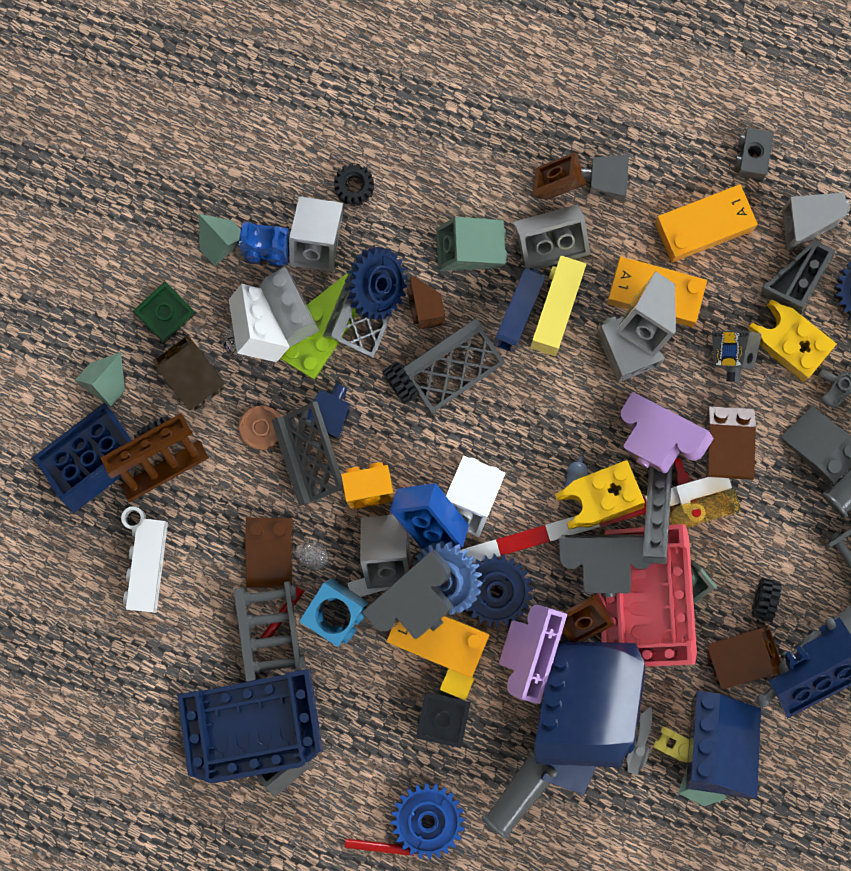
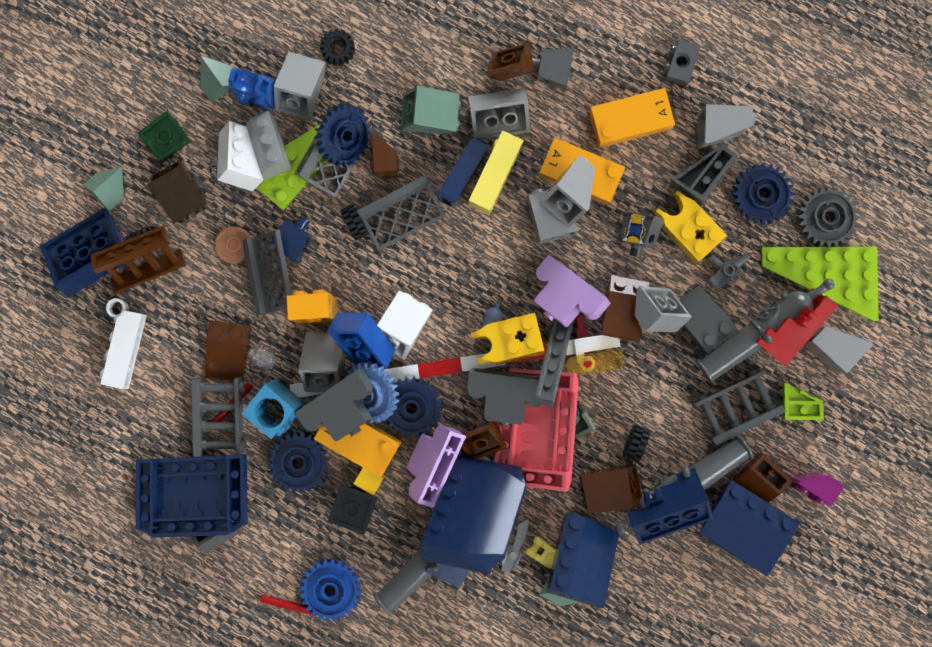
camera: 10 degrees right, 5 degrees up
none -> dark blue gear [267,431,330,494]
none -> light grey slope [635,286,692,332]

